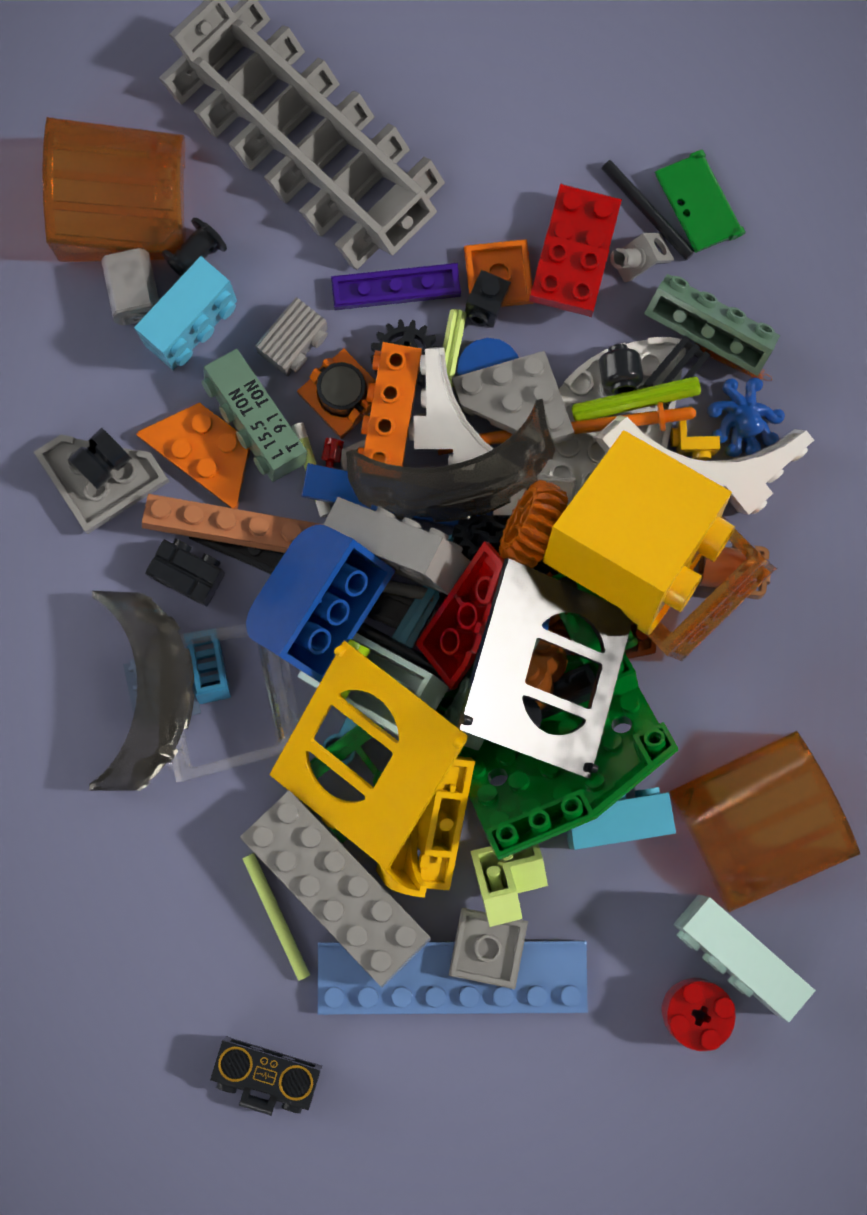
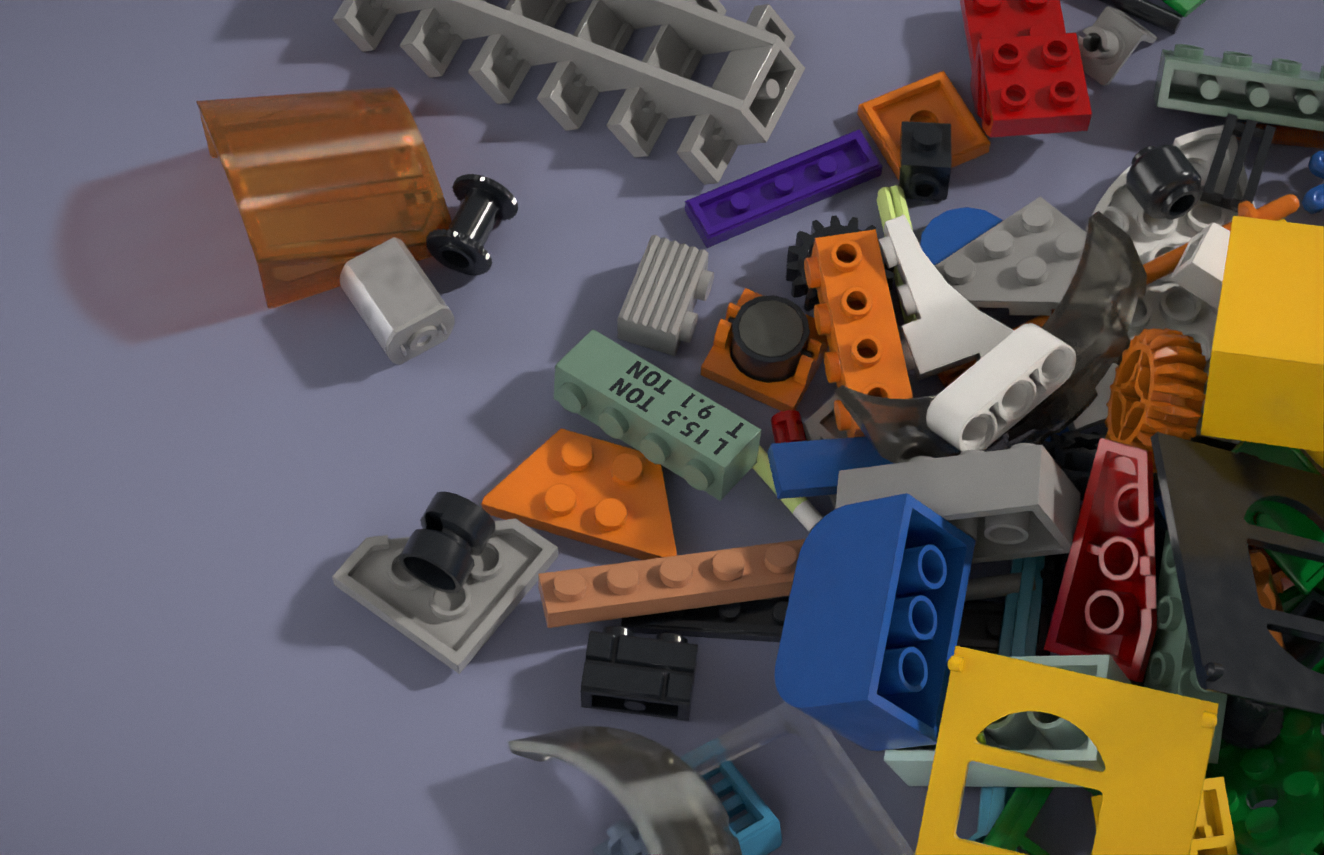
camera: 20 degrees left, 20 degrees down
medium azure brick [134,256,237,370] -> none
lime axle [572,377,701,421] -> none
none -> white beam [926,323,1076,452]

